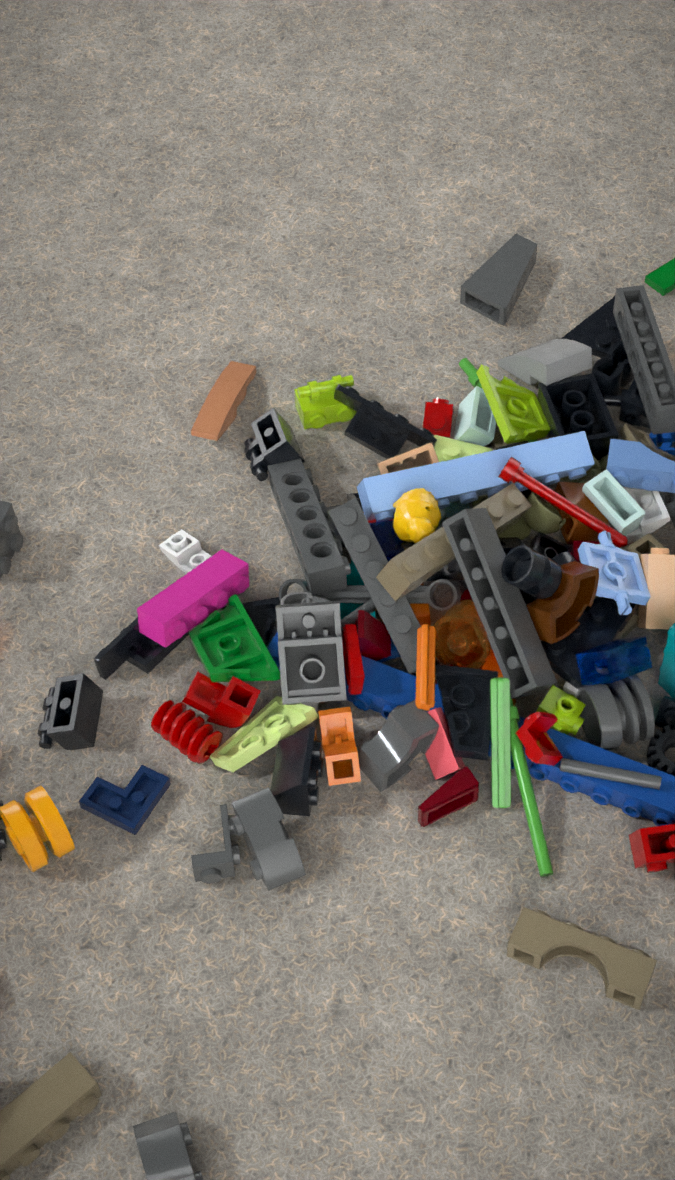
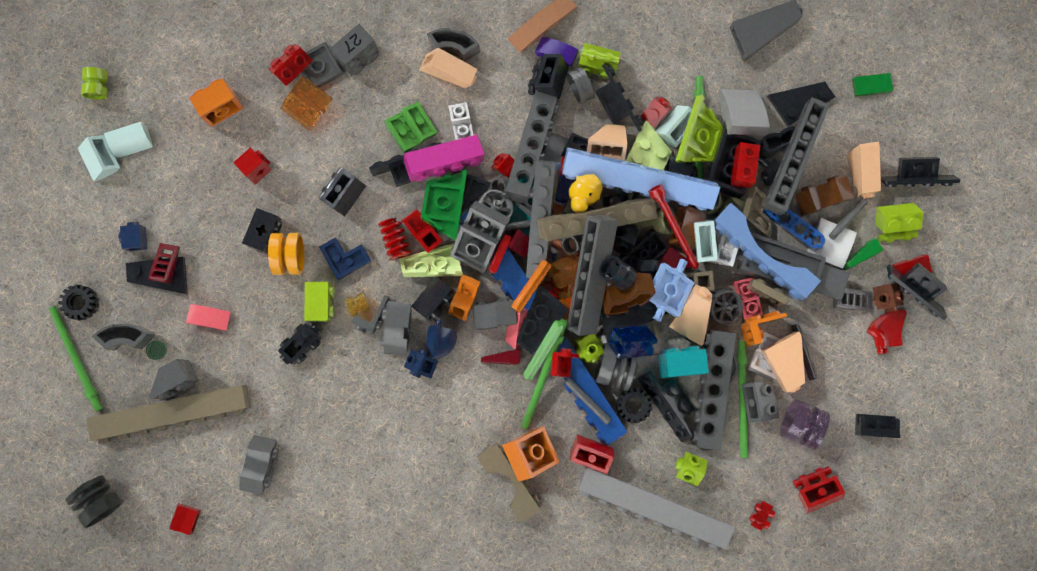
camera: 25 degrees right, 30 degrees up
none -> black brick [278,323,322,365]
none -> lime brick [304,282,335,322]
none -> clear yellow wheel [345,292,370,317]
none -> bright green slope [384,102,438,154]
none -> dark blue brick [404,349,438,379]
none -> light nougat slope [419,48,477,88]
none -> dark blue piece [426,319,457,359]
none -> dark grey brick [427,28,480,62]
none -> red bracket [491,153,515,178]
none -> orange brick [502,426,560,482]
none -> dark purple slope [535,36,579,67]
none -> dark grey wheel [567,67,594,104]
none -> red brick [731,142,760,188]

